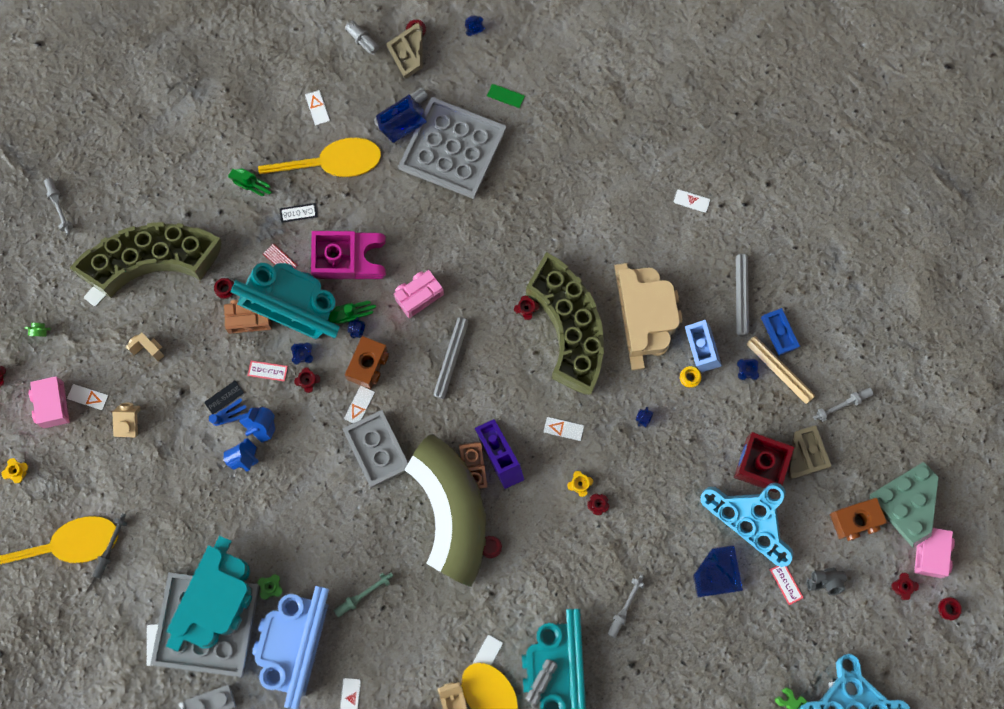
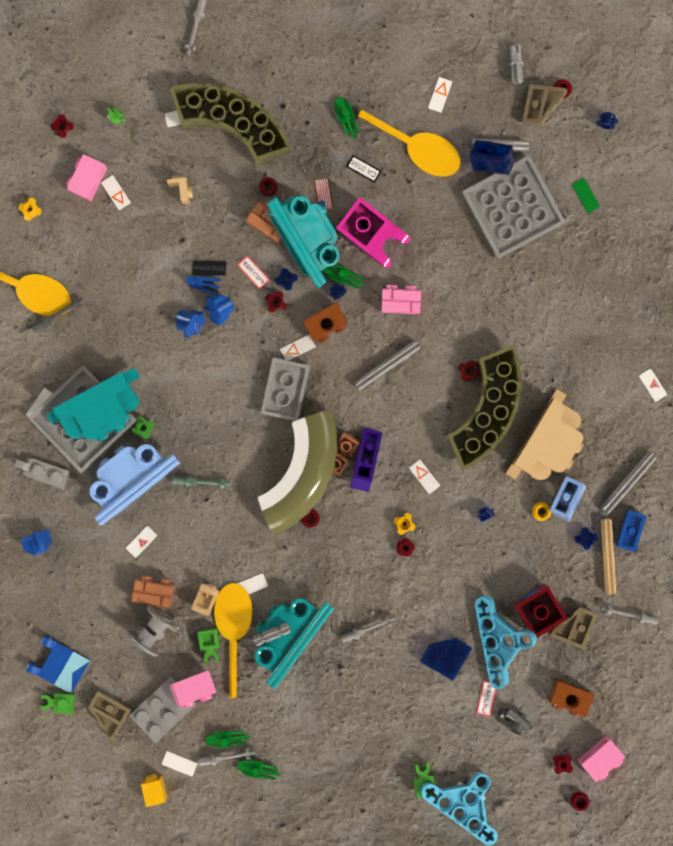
camera: 45 degrees right, 15 degrees up
tan bracket [112,403,140,438] -> none
sand green plate [869,462,938,548] -> none

